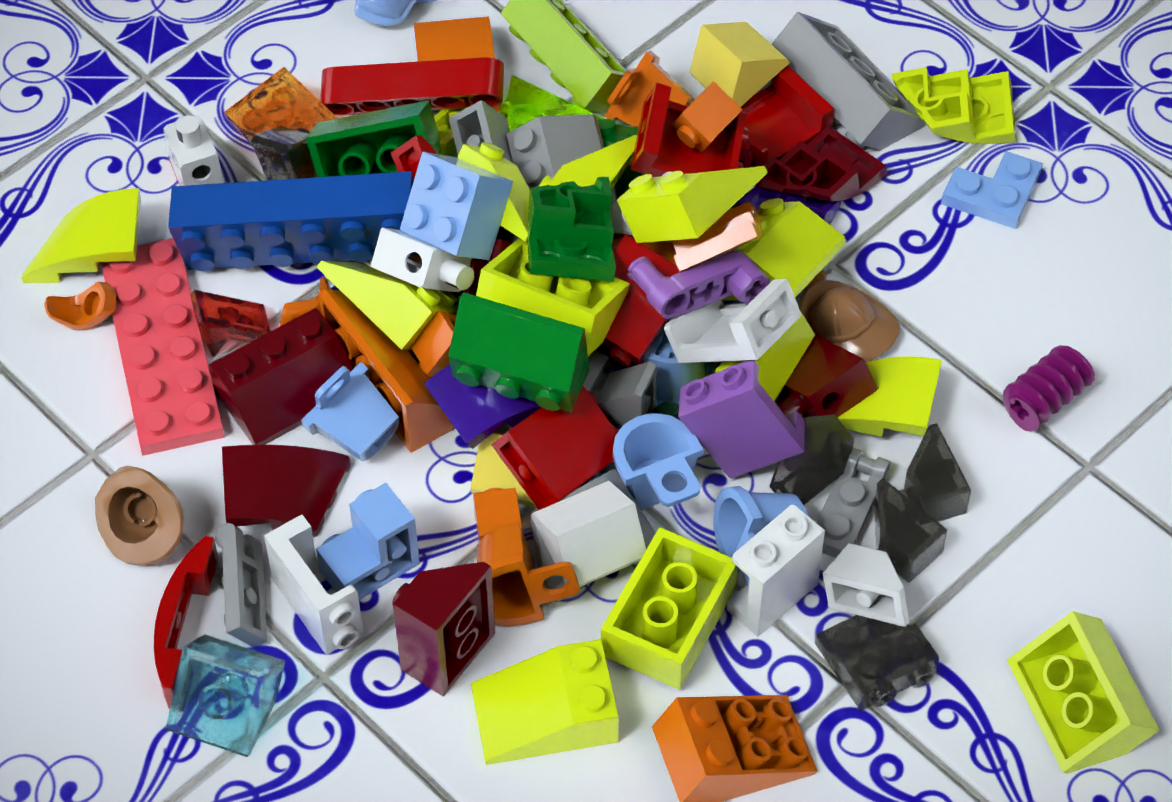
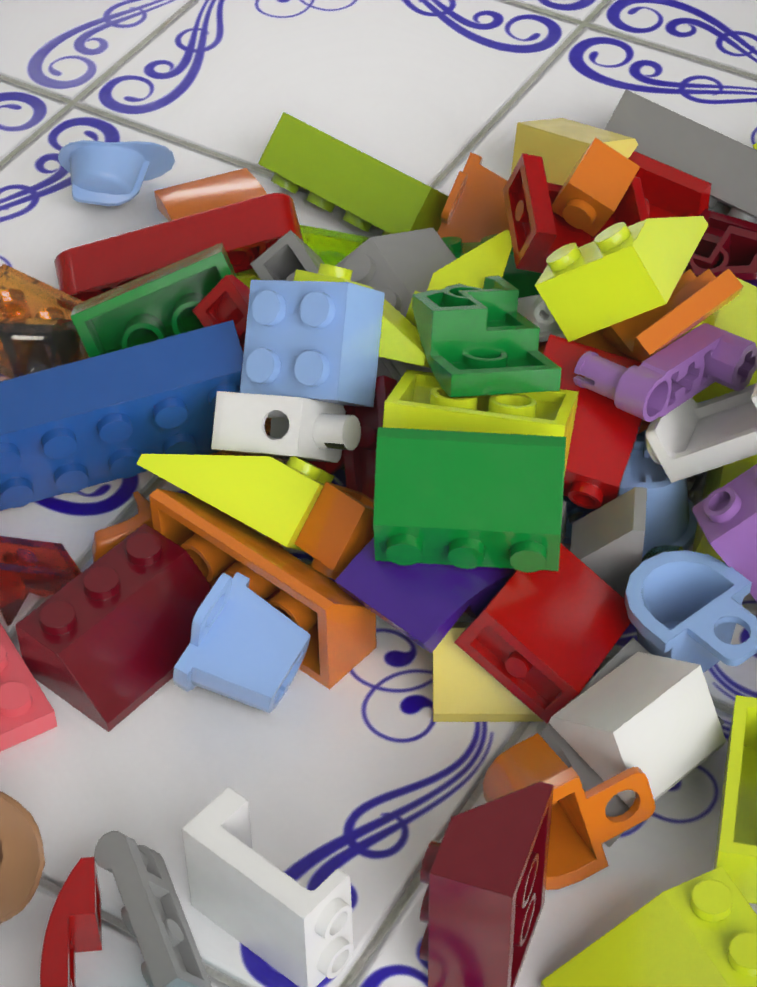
camera: 15 degrees left, 10 degrees down
dark red slope [222,445,350,537] -> none
light blue brick [316,483,420,600] -> none
orange brick [473,488,522,542] -> none

